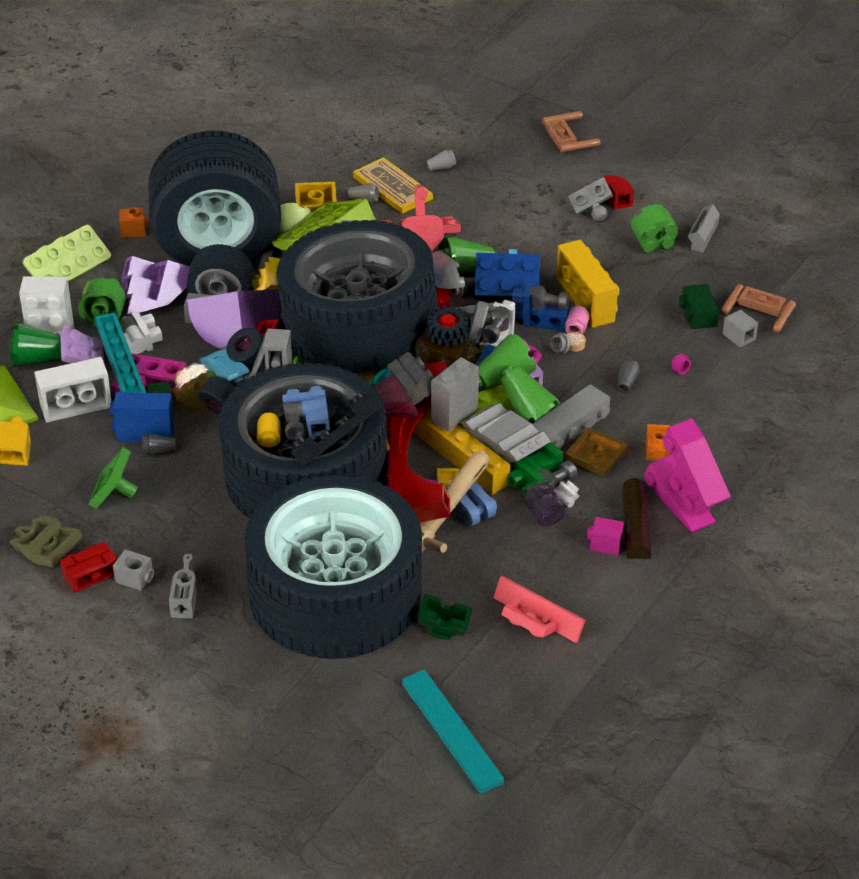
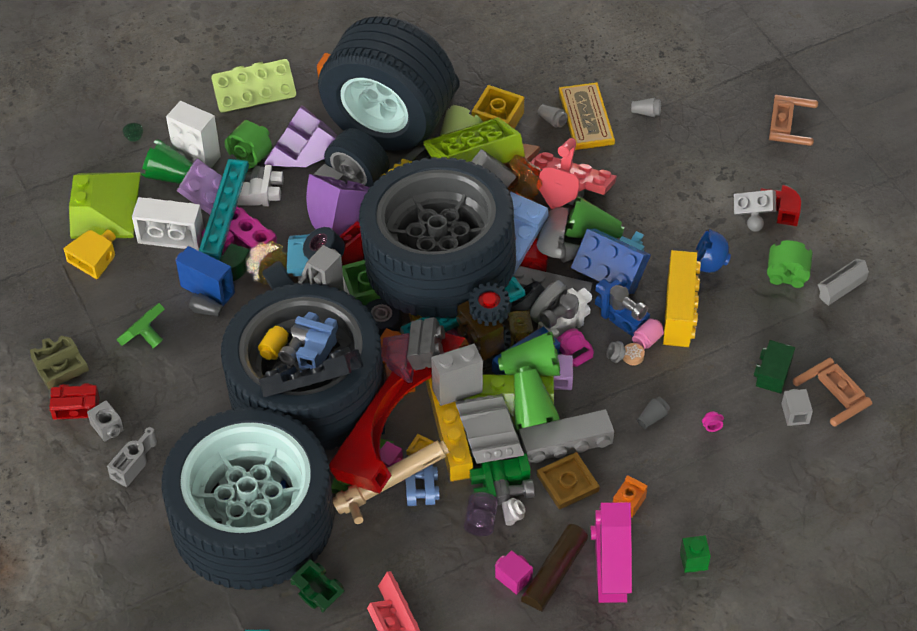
camera: 30 degrees right, 10 degrees up
none -> green brick [680,535,711,573]
none -> blue cylinder [696,229,731,273]

